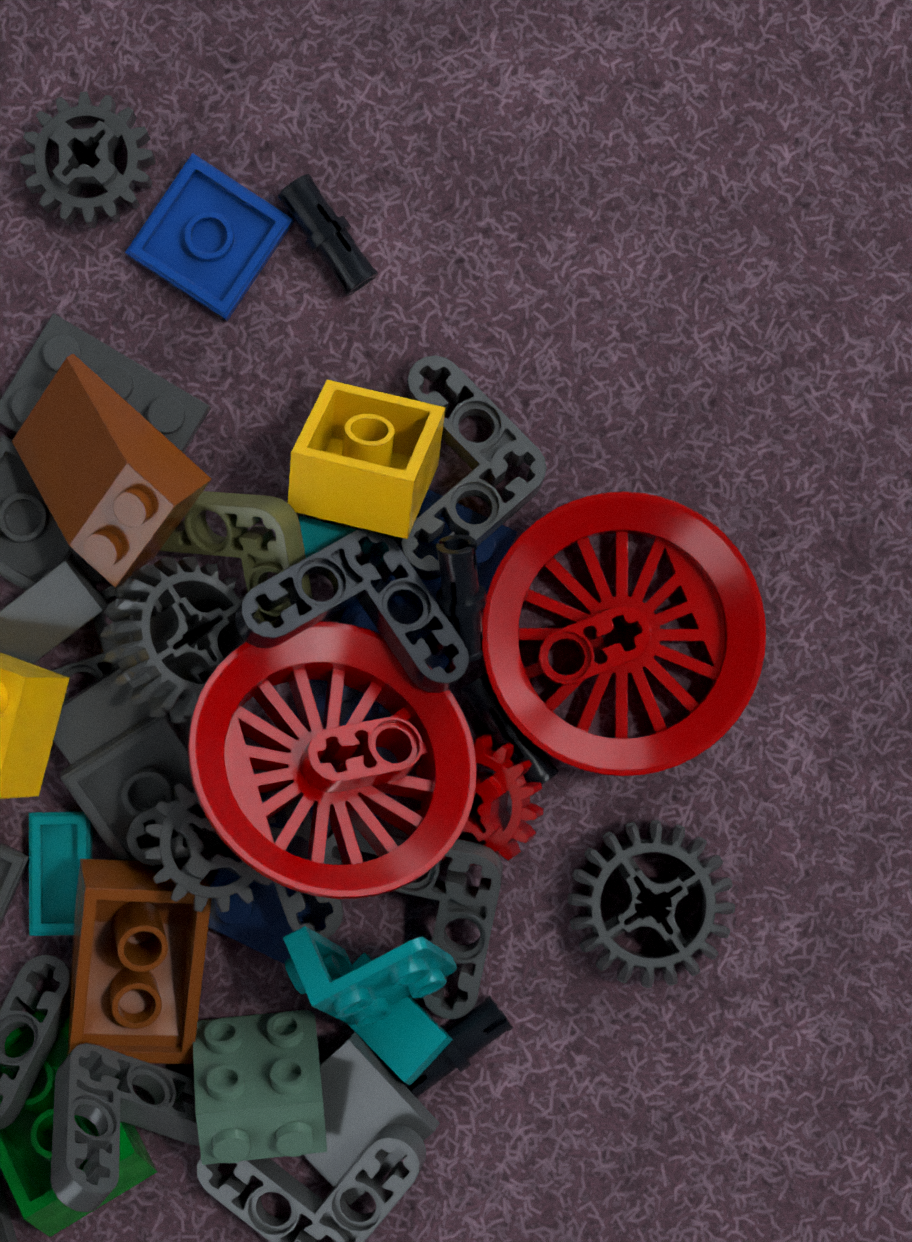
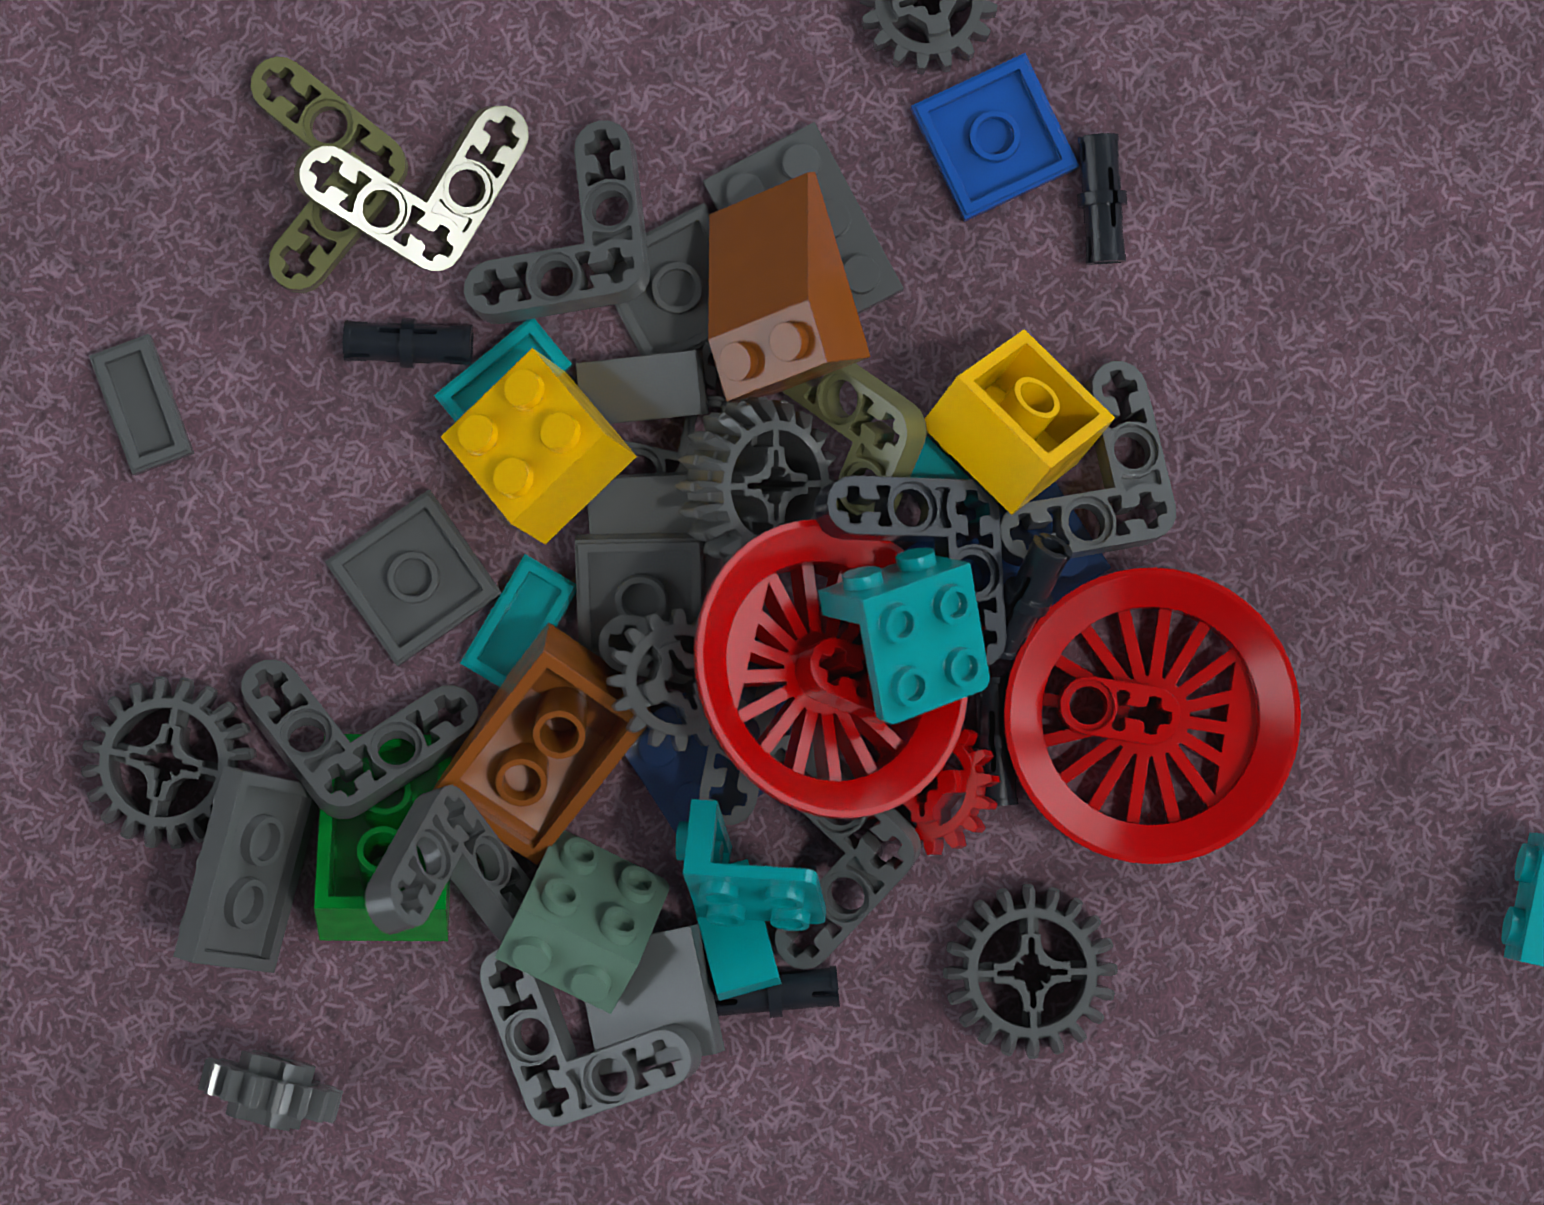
camera: 35 degrees right, 0 degrees up
none -> teal bracket [818,548,989,724]

